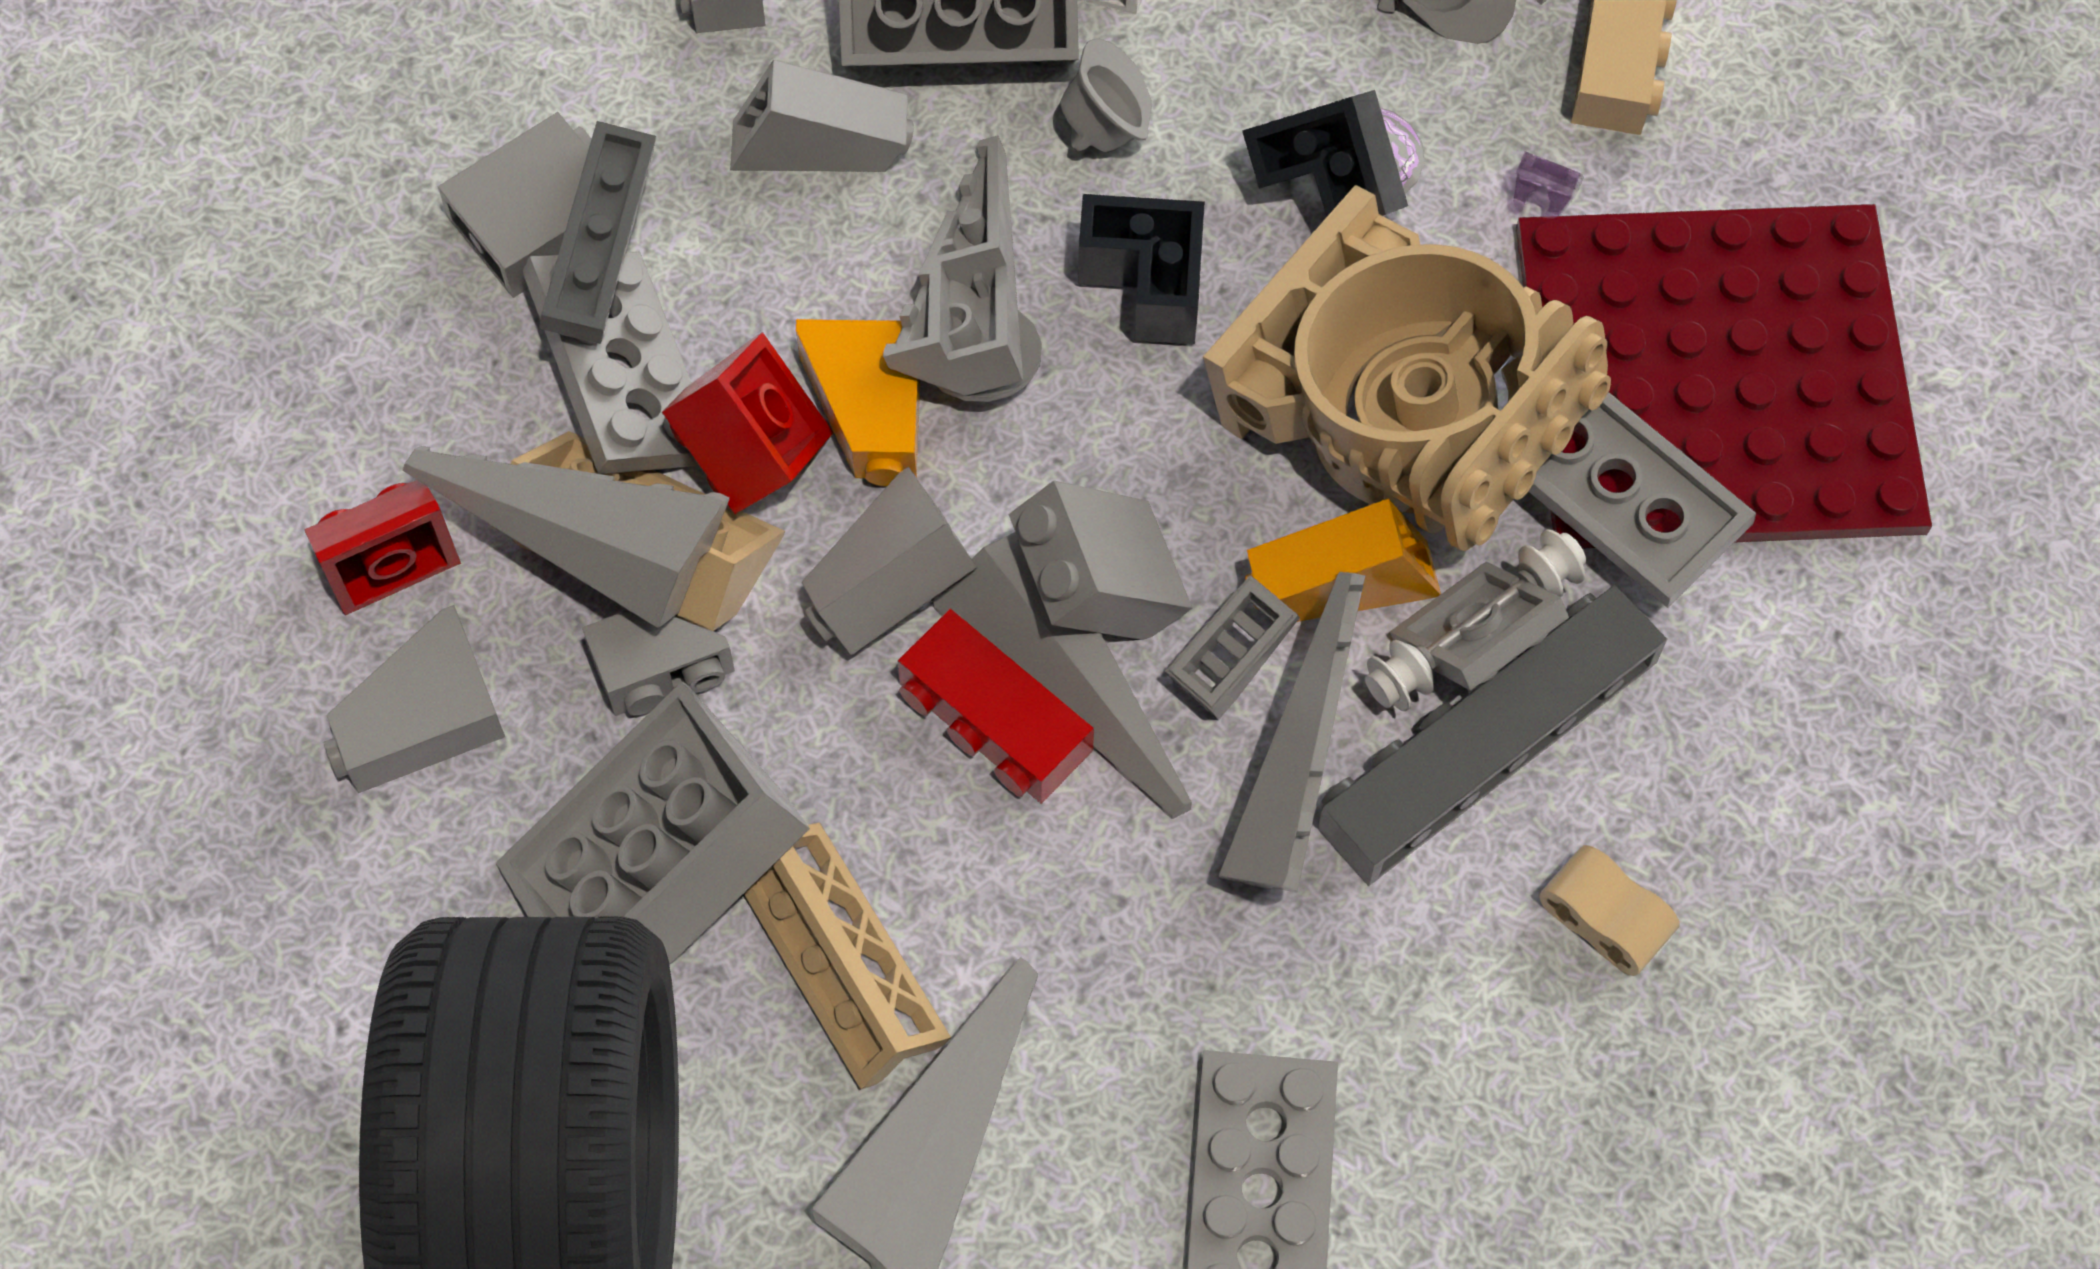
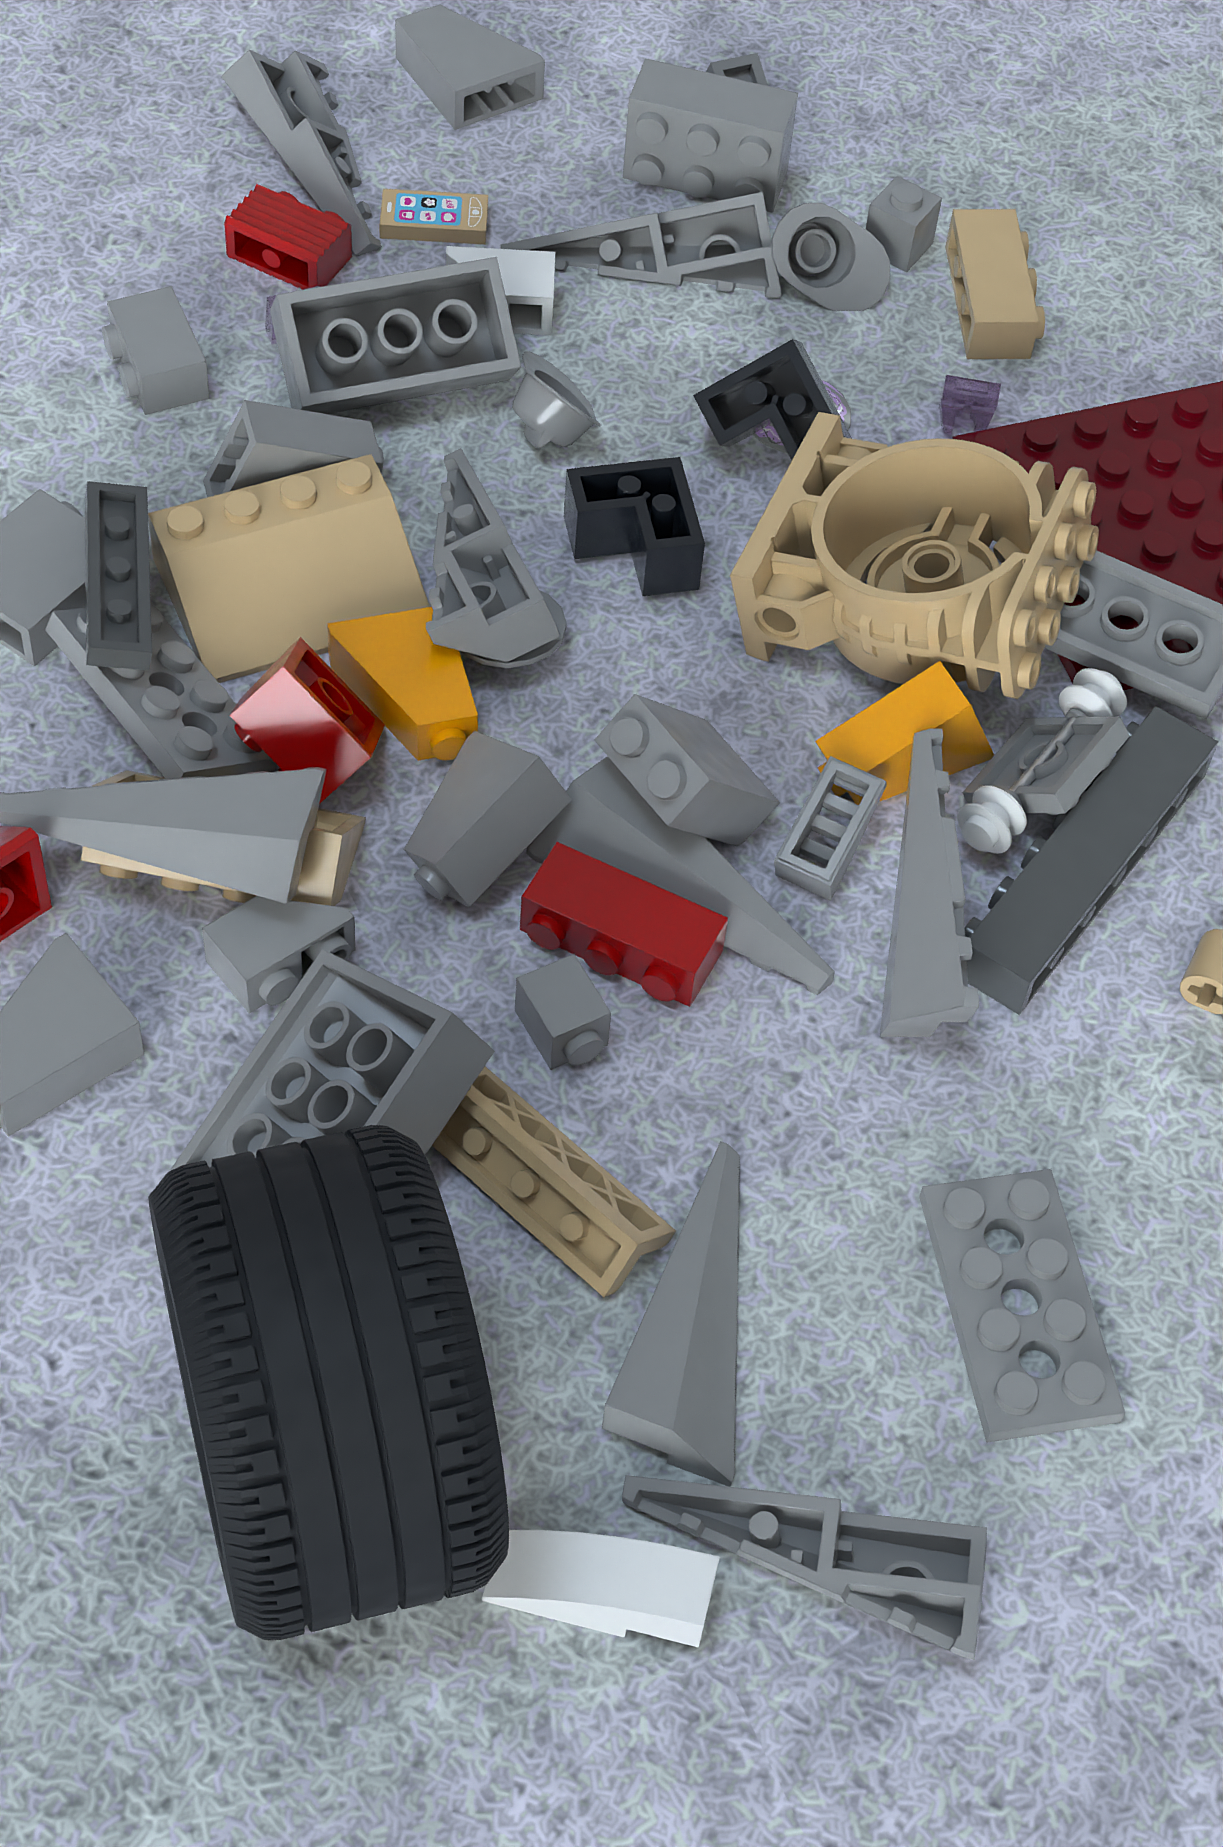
camera: 20 degrees left, 10 degrees down
none -> tan slope [148,454,430,683]
none -> light grey brick [515,954,611,1070]

